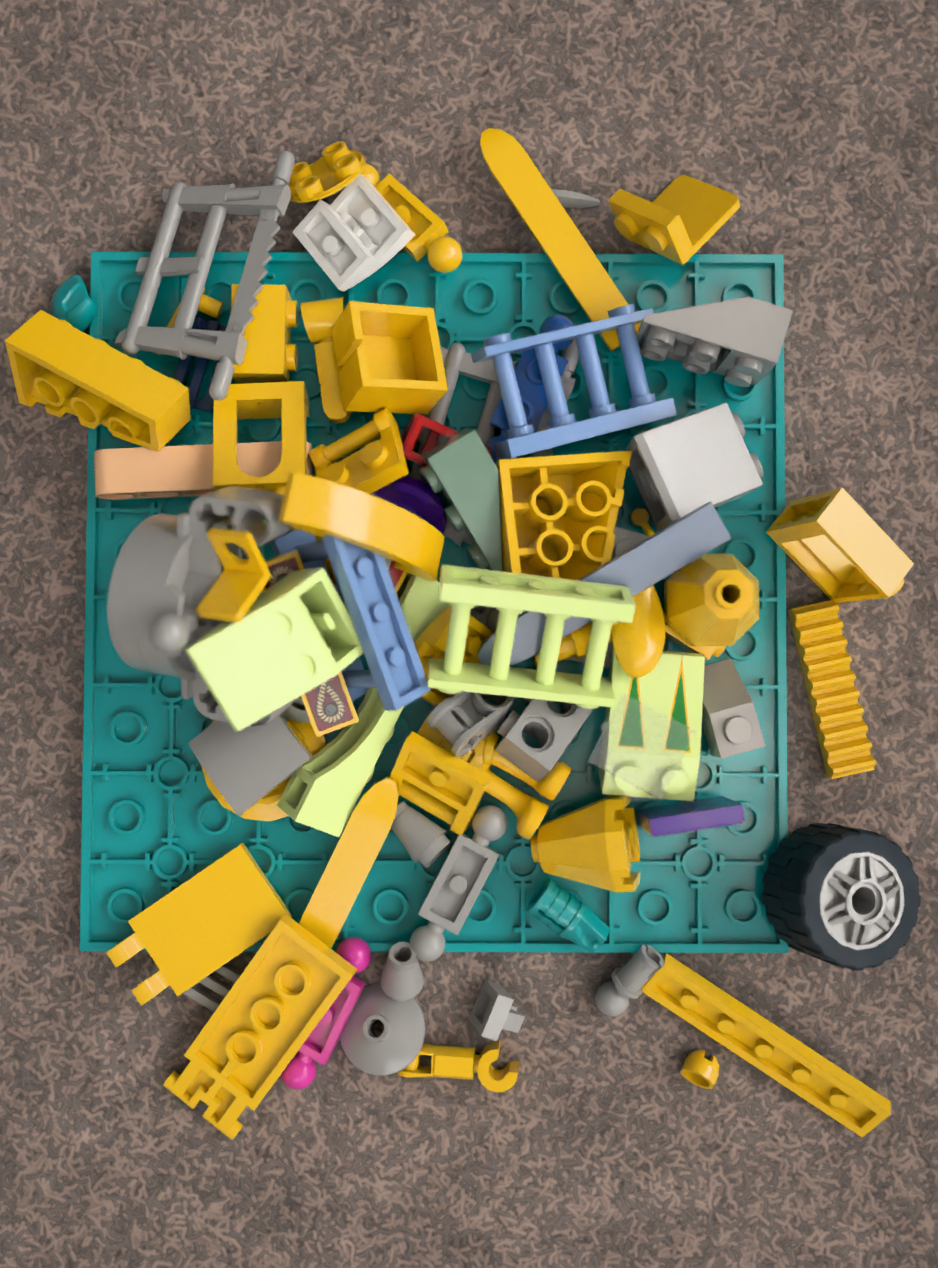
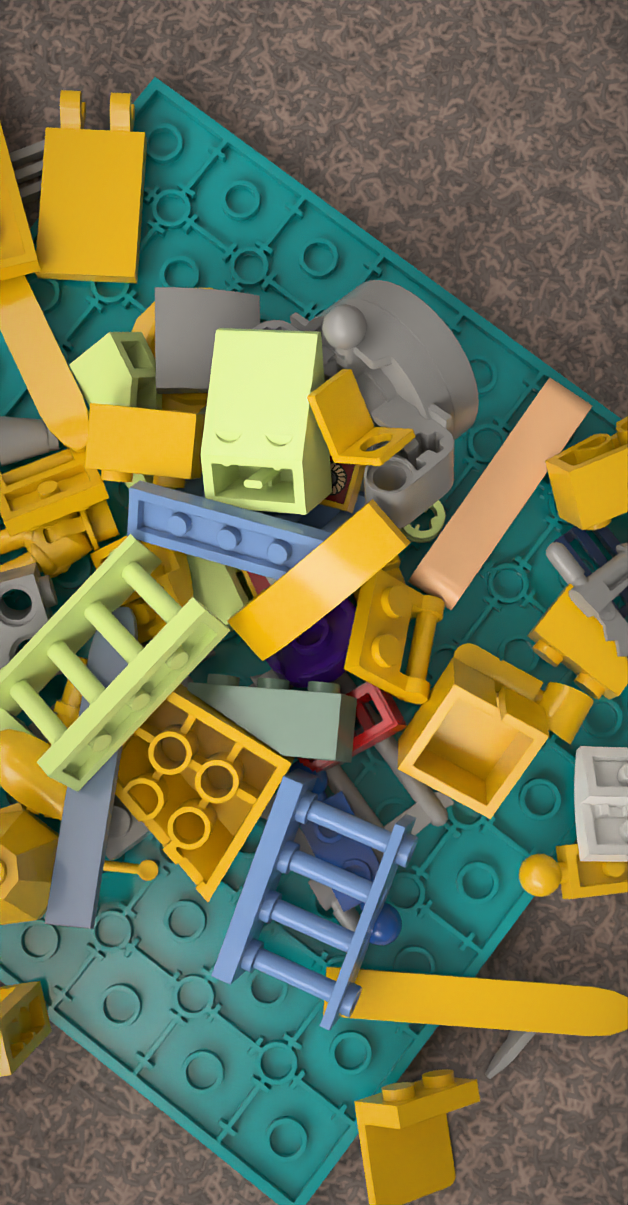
camera: 135 degrees right, 5 degrees down
yellow panel [213,381,310,496] -> none
light grey piece [426,691,514,757] -> none
slope [624,403,763,532] -> none
light grey slope [636,297,793,387] -> none
none -> yellow brick [85,403,205,488]

